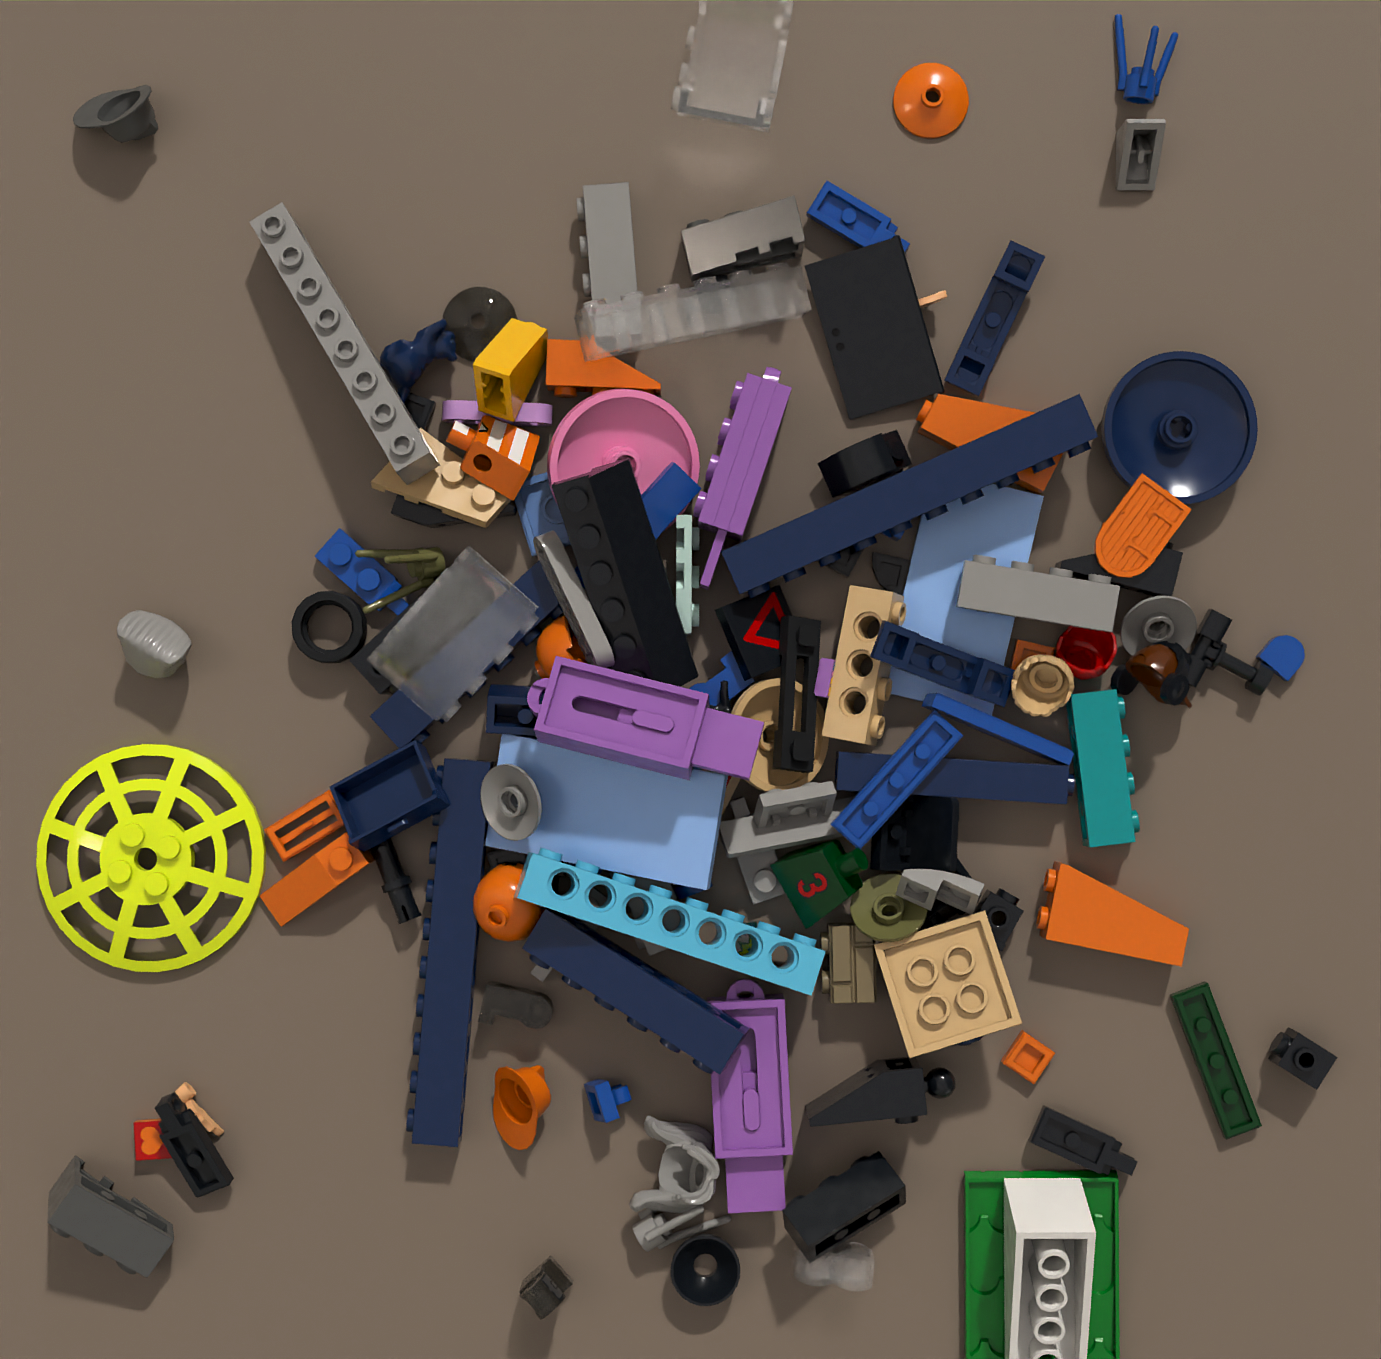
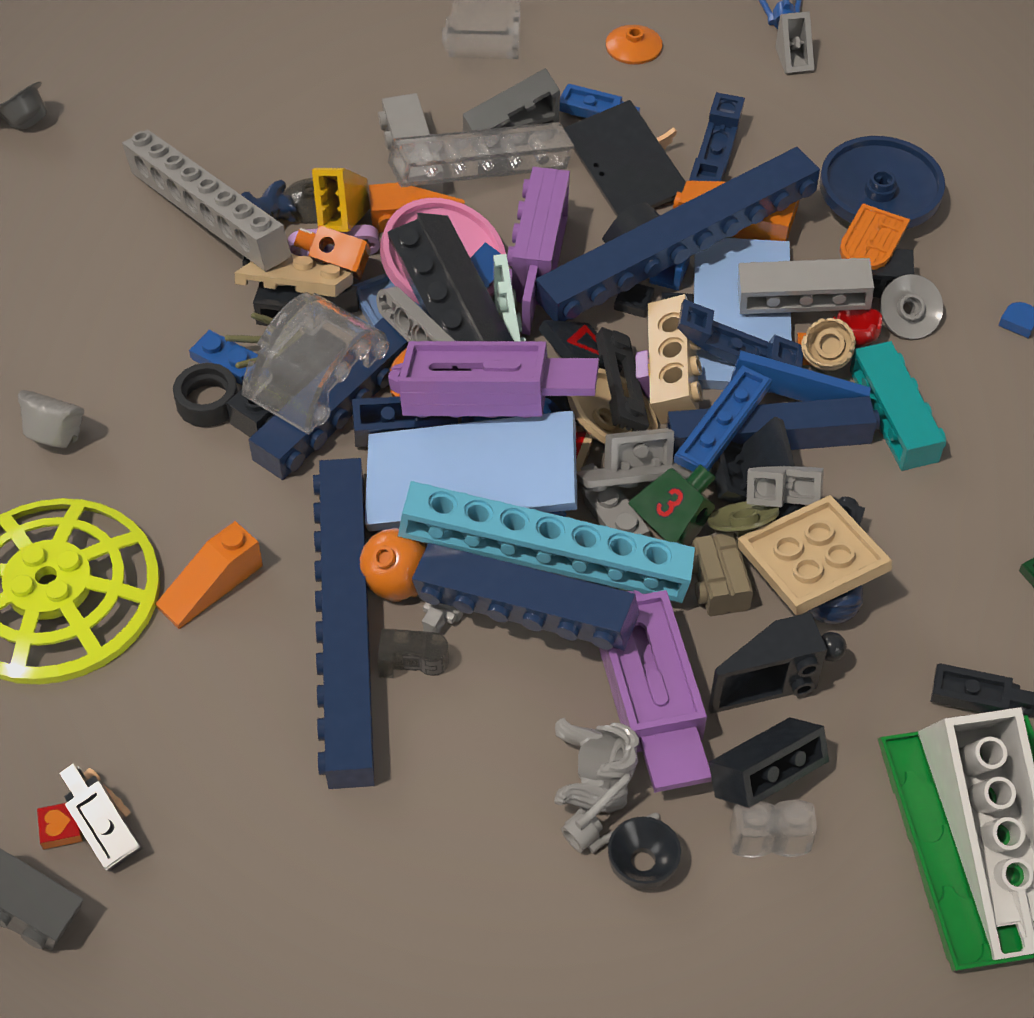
camera: 10 degrees left, 35 degrees down
orange tile [264,790,345,862] -> none
dark blue container [329,740,450,852] -> none
black pin [371,838,422,924] -> none
light grey dish [481,764,542,841] -> none
orange piece [493,1065,551,1150] -> none
clear smoke leg [519,1256,573,1320] -> none
blue tile [584,1079,632,1123] -> none
orange tile [1001,1030,1055,1084] -> none
orange slope [1036,861,1189,967] -> none
cap [1110,641,1192,709] -> none
black bar [1187,609,1274,696] -> none

